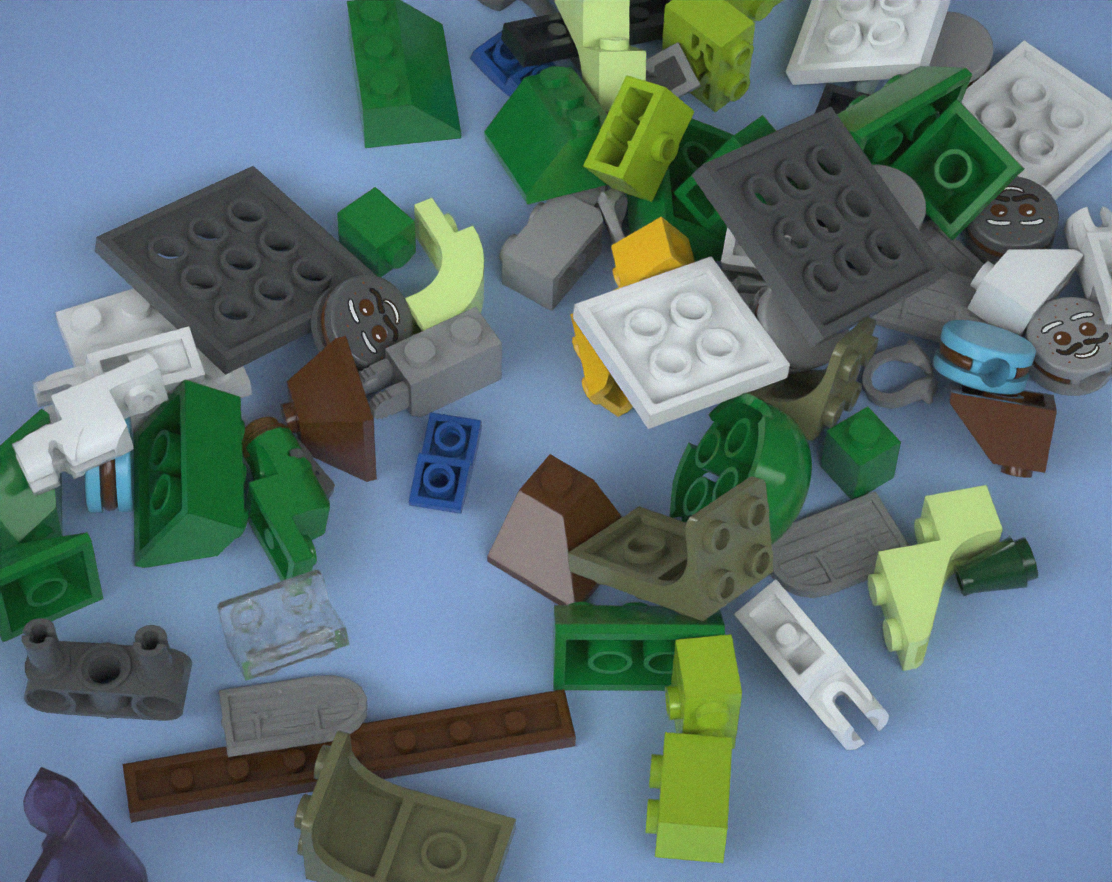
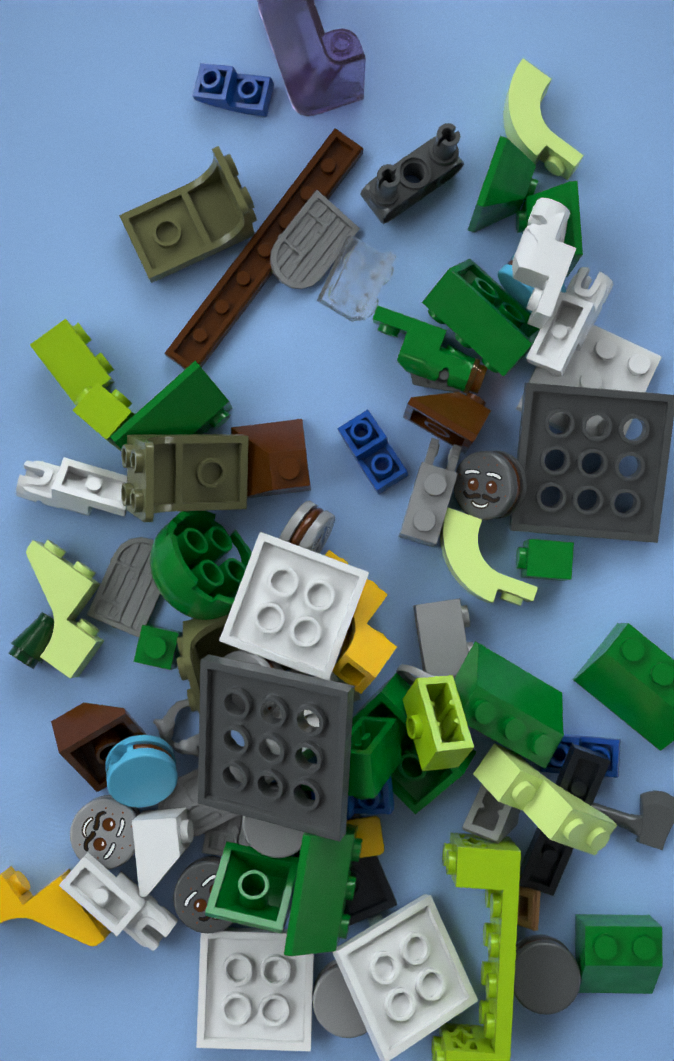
camera: 140 degrees right, 30 degrees up
none -> light grey head [279,501,335,553]

